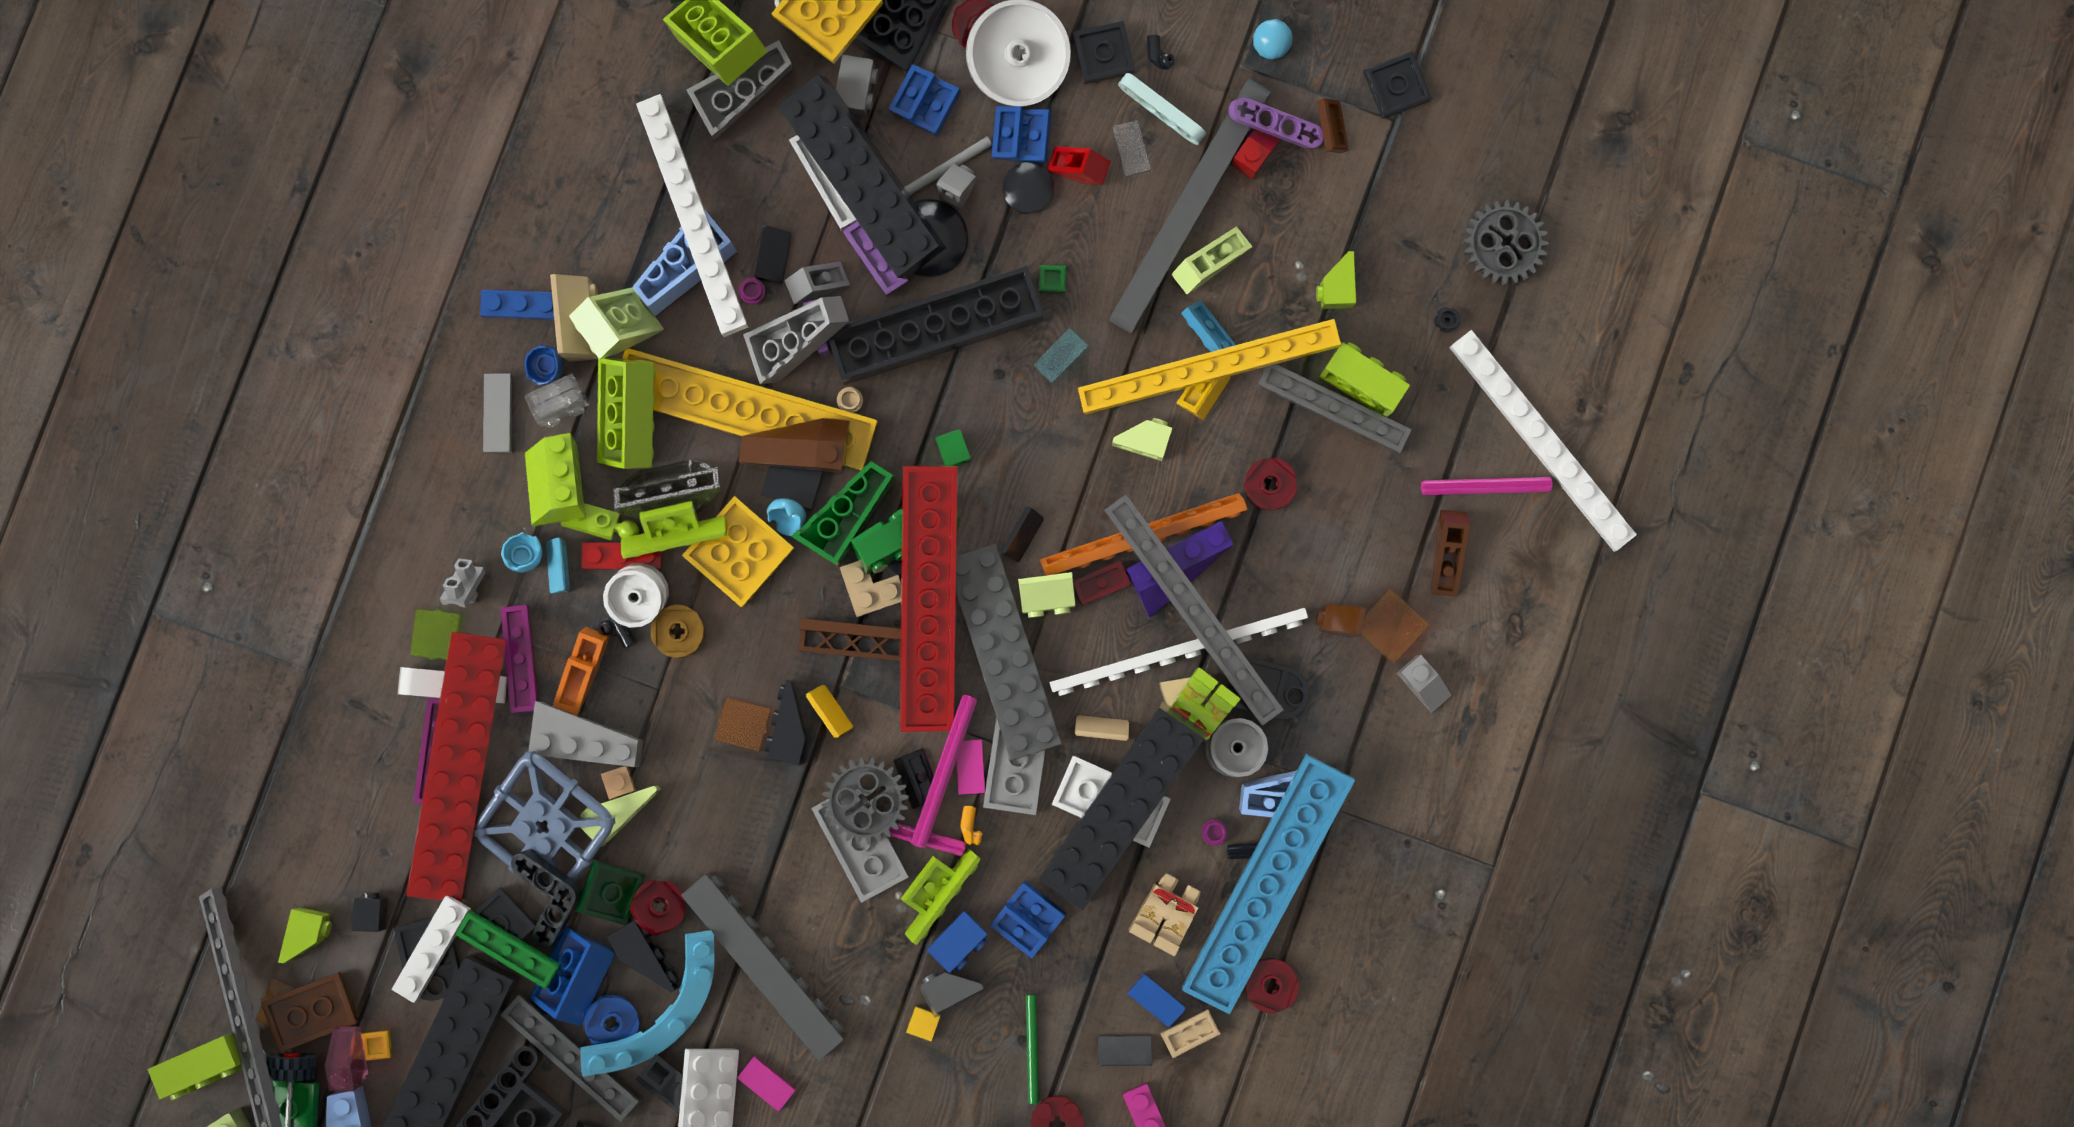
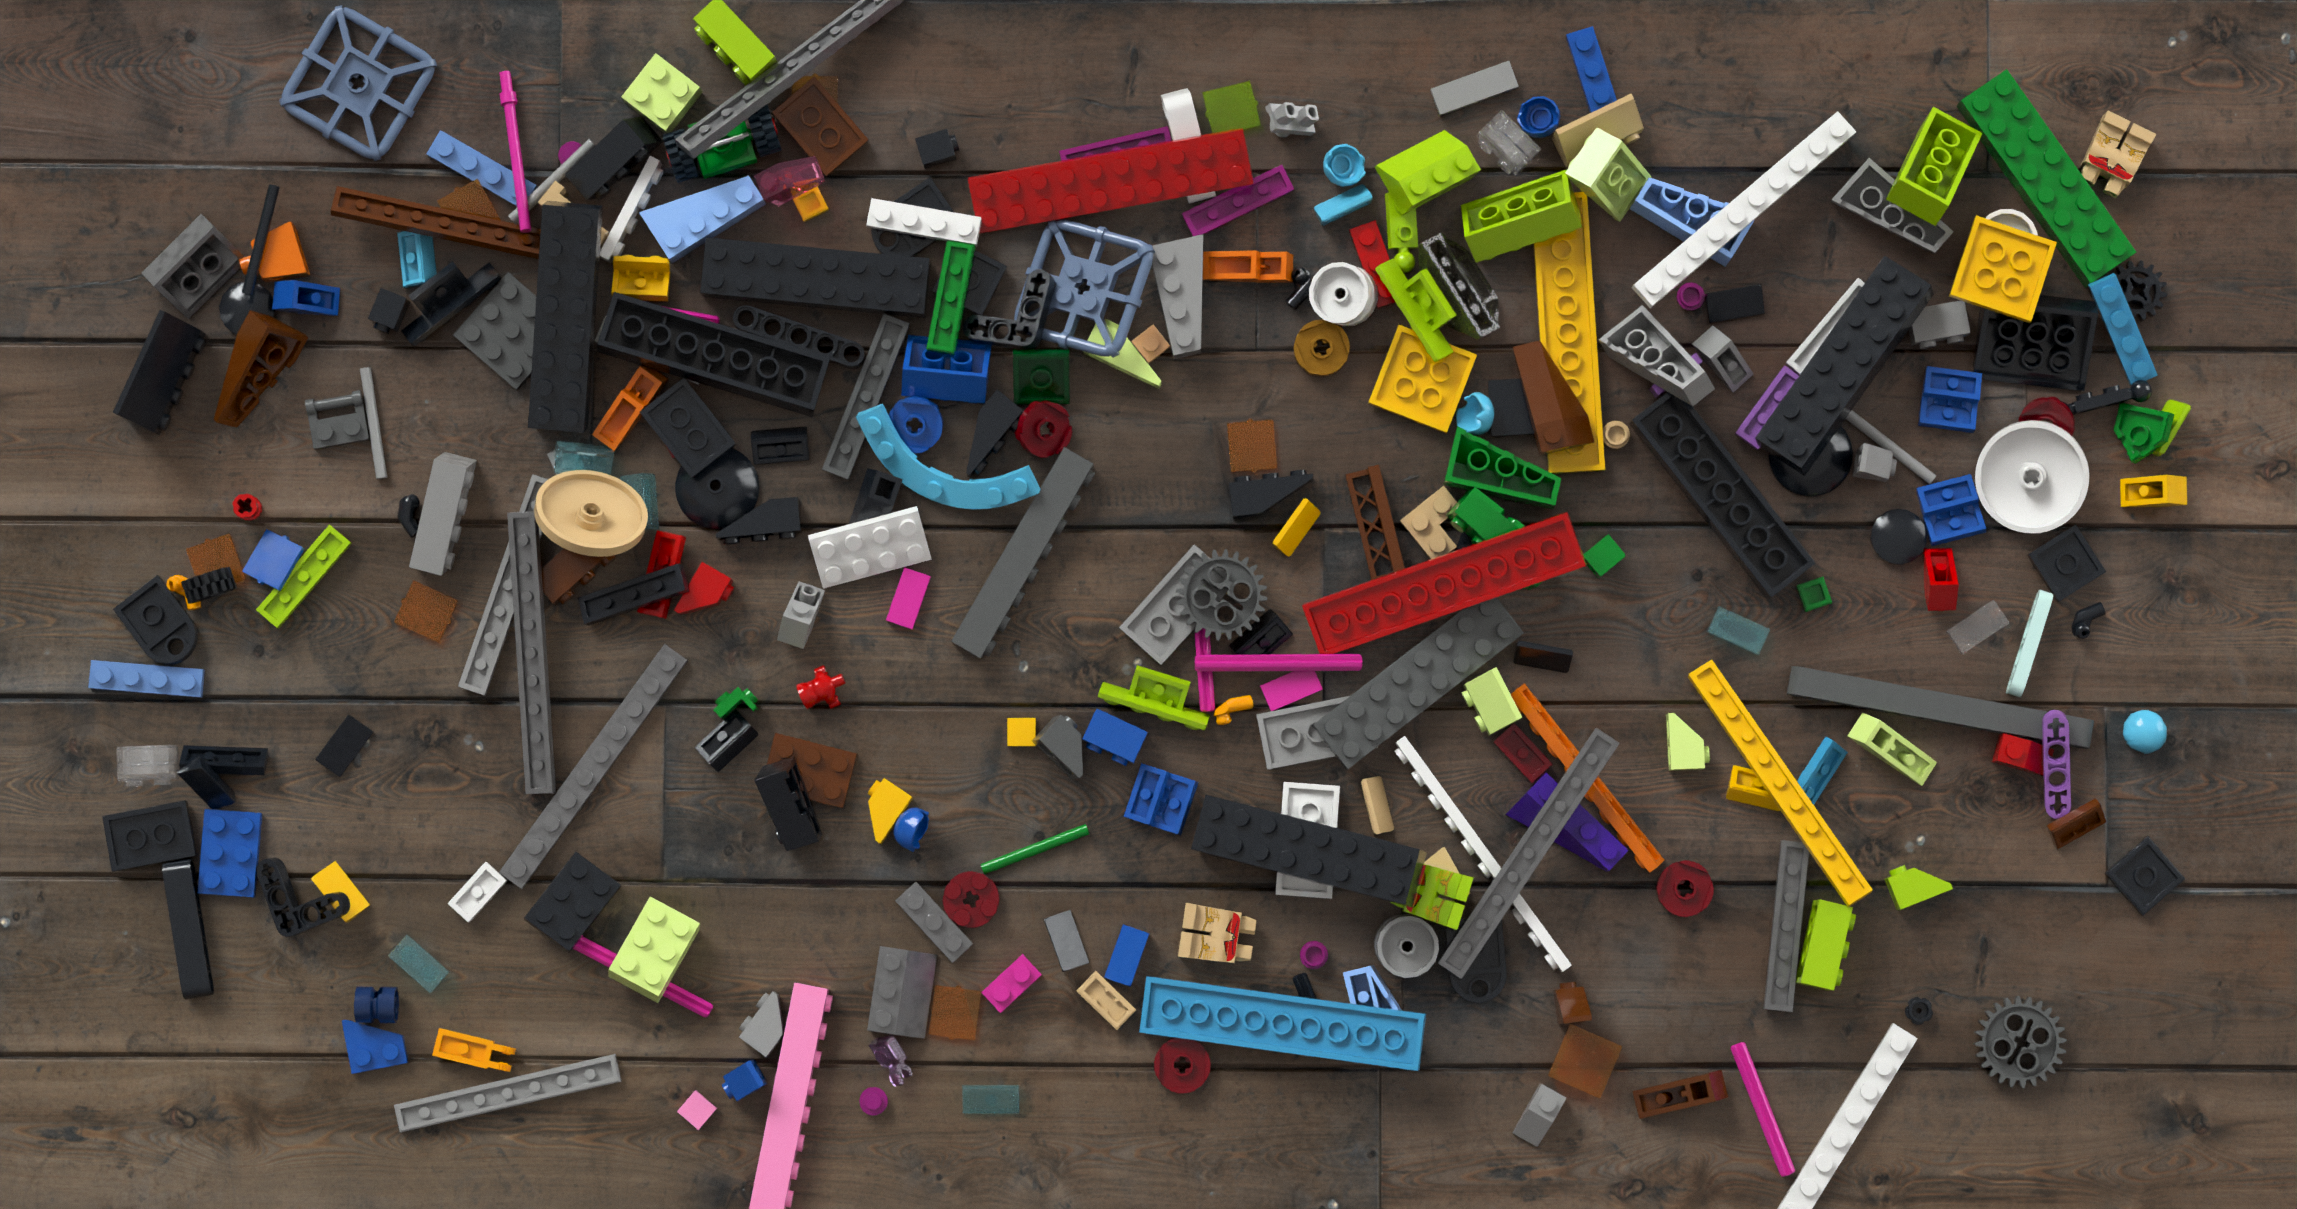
camera: 75 degrees right, 0 degrees up
lime slope [278,907,332,963] -> none

